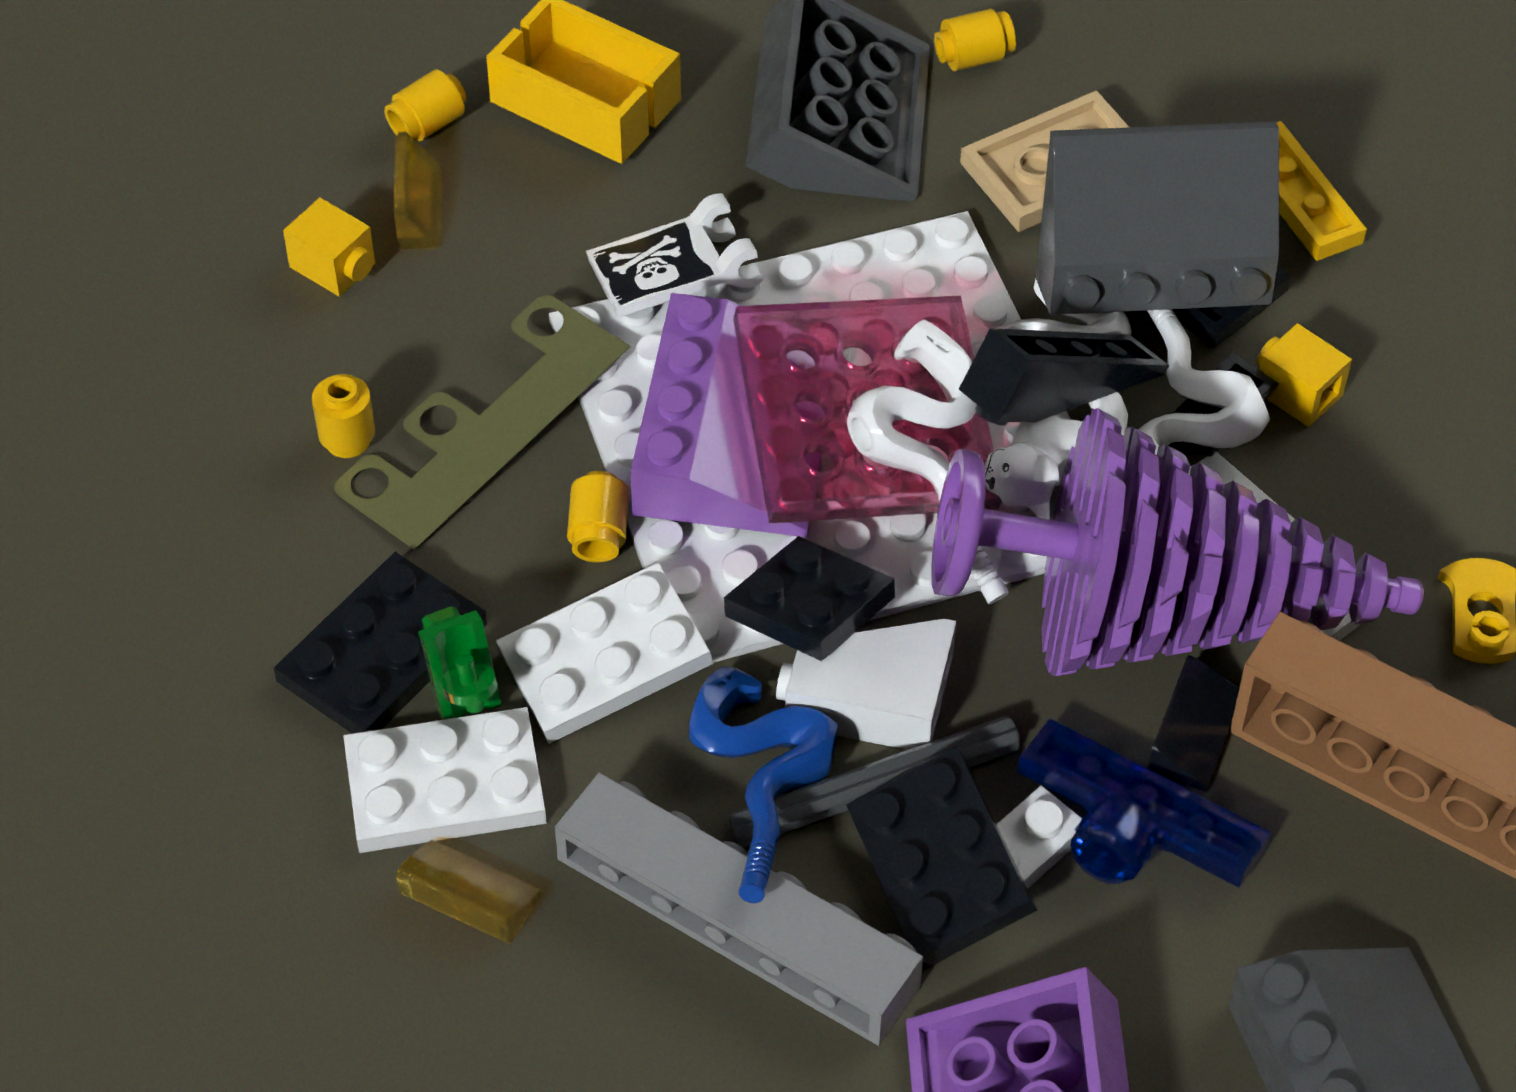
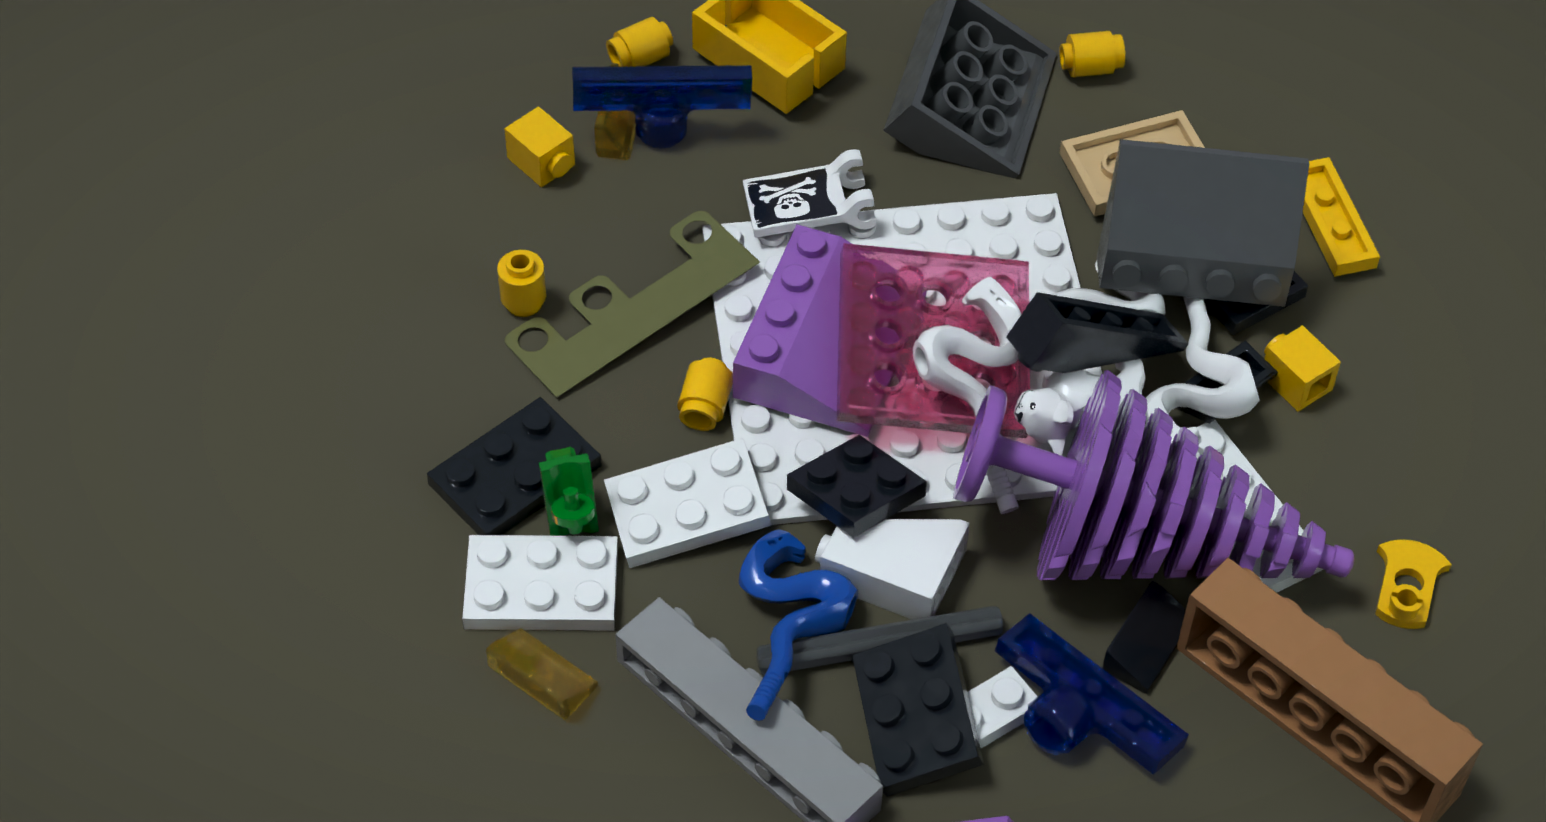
camera: 10 degrees right, 0 degrees up
none -> clear blue plate [572,65,752,149]

